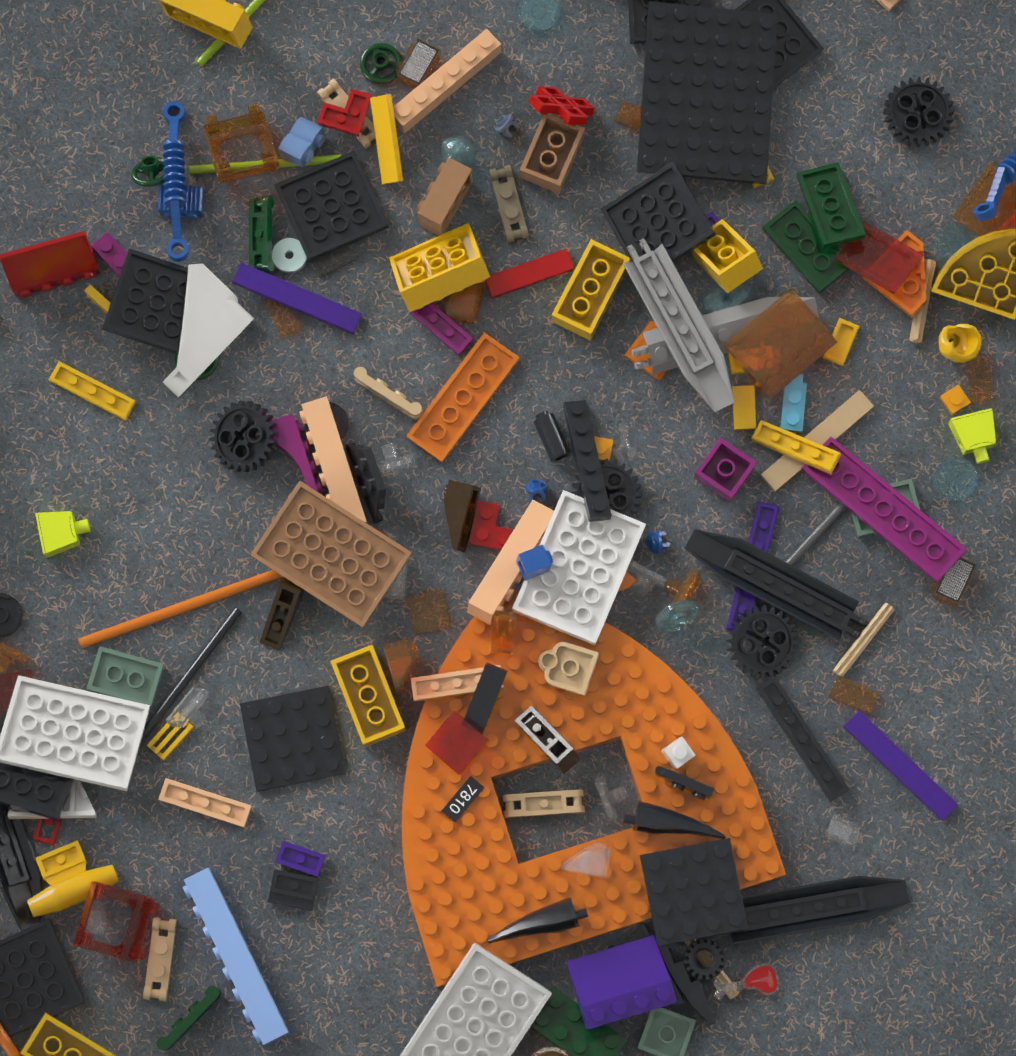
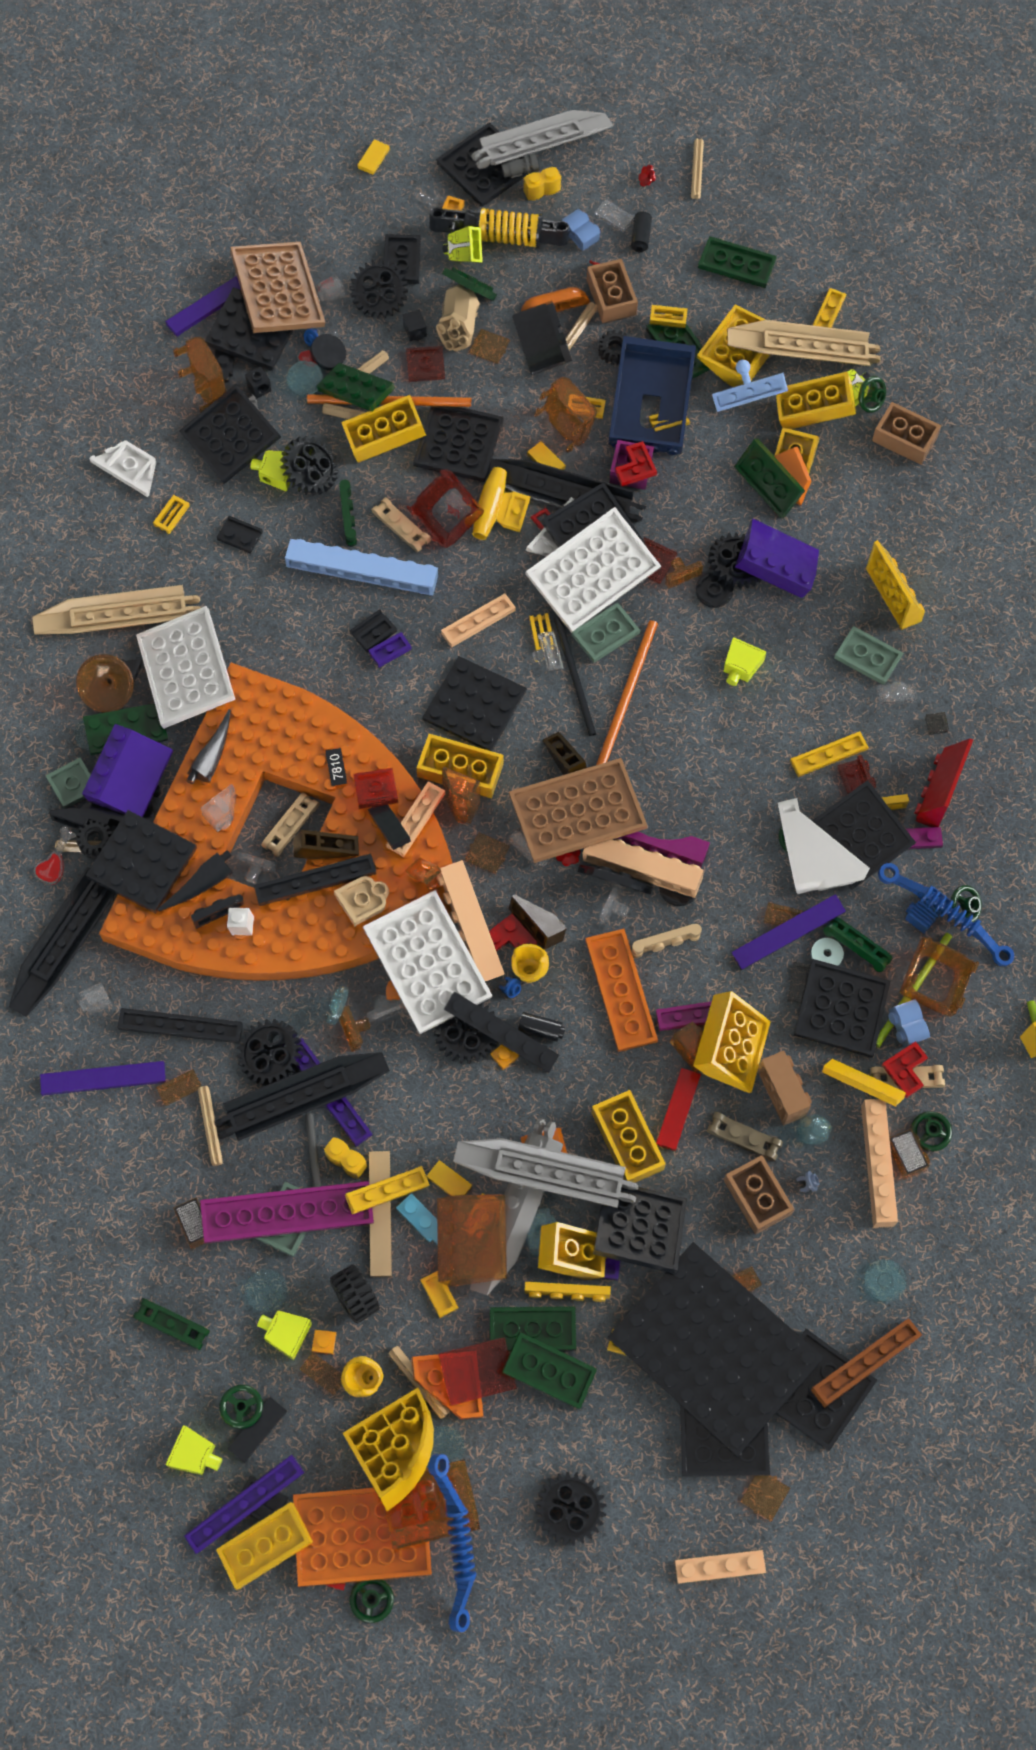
camera: 125 degrees right, 10 degrees down
black gear [209,400,279,473] -> none
blue brick [516,545,553,581] -> none
red plate [529,86,595,126] -> none
blue plate [646,531,671,554] -> none
magenta brick [694,437,757,503] -> none
none -> black plate [254,853,376,906]
none -> yellow brick [324,1137,367,1179]
none -> black tyre [330,1264,380,1324]
none -> yellow piece [511,944,549,983]
none -> yellow plate [525,1282,611,1302]
none -> clear red bracket [837,755,876,794]

